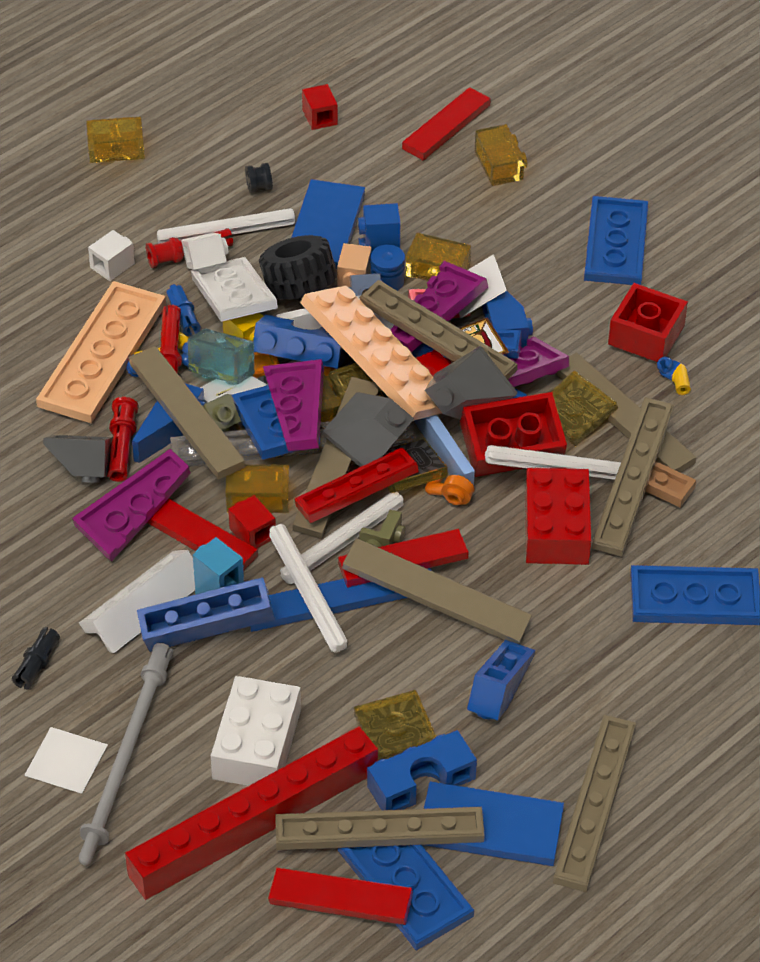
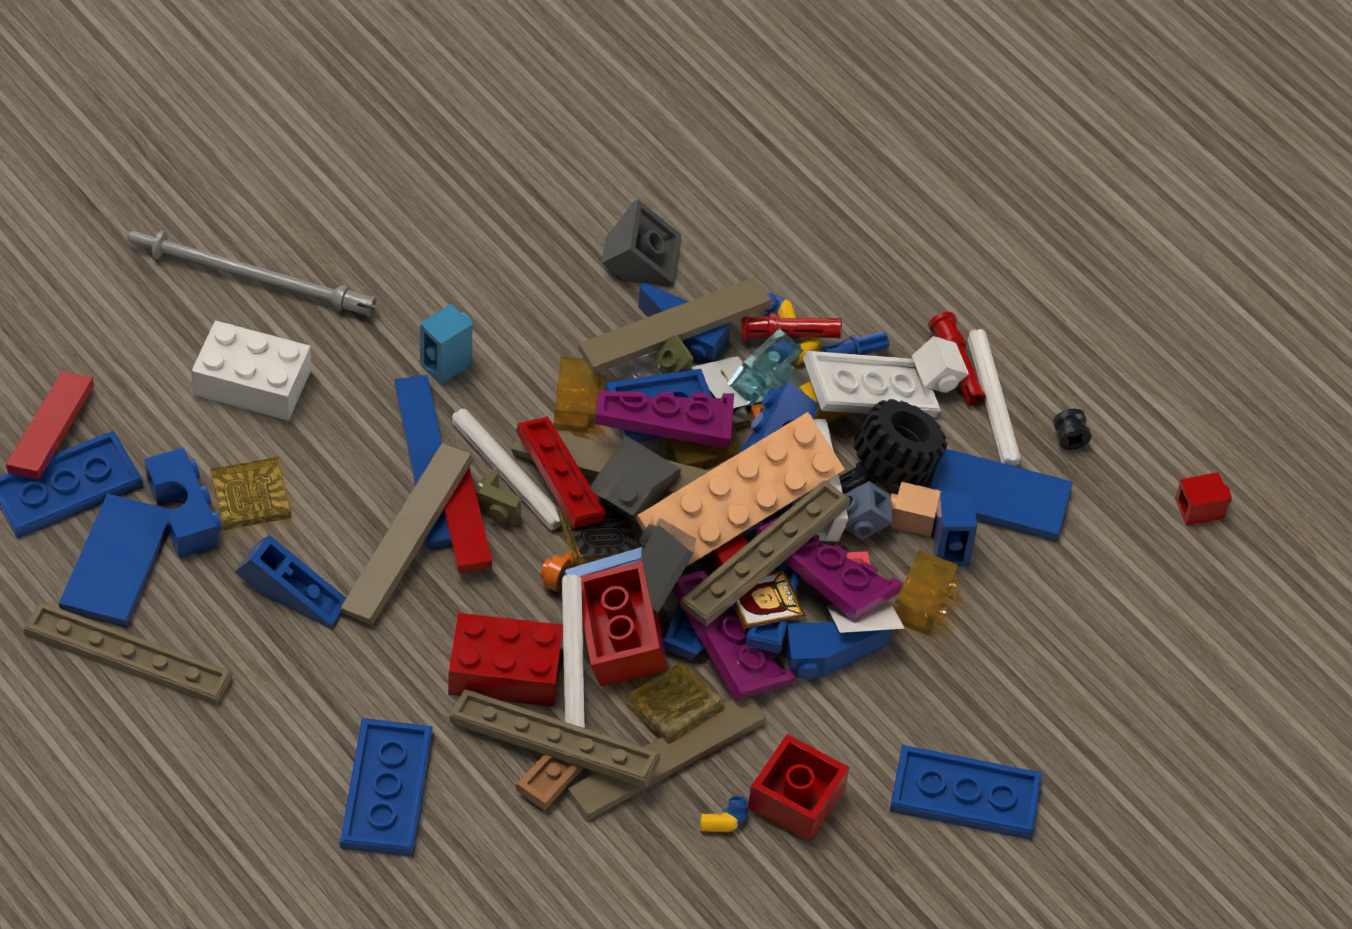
camera: 90 degrees right, 5 degrees up
black pin [12,627,60,690] -> none
white sticker [24,727,108,794] -> none
light nougat plate [36,281,166,424] -> none
magenta wing [72,449,191,562] -> none
white panel [79,550,195,653] -> none
clear yellow brick [86,117,145,163] -> none
white brick [88,230,135,281] -> none
red pin [107,397,139,482] -> none
red brick [125,726,378,900] -> none
blue brick [137,577,275,652] -> none
red tile [147,498,258,571] -> none
red brick [228,495,276,548] -> none
white axle [269,524,347,653] -> none
dark tan tile [275,807,484,850] -> none
blue piece [371,244,405,291] -> none
red tile [402,87,491,160] -> none
clear yellow brick [474,124,527,186] -> none

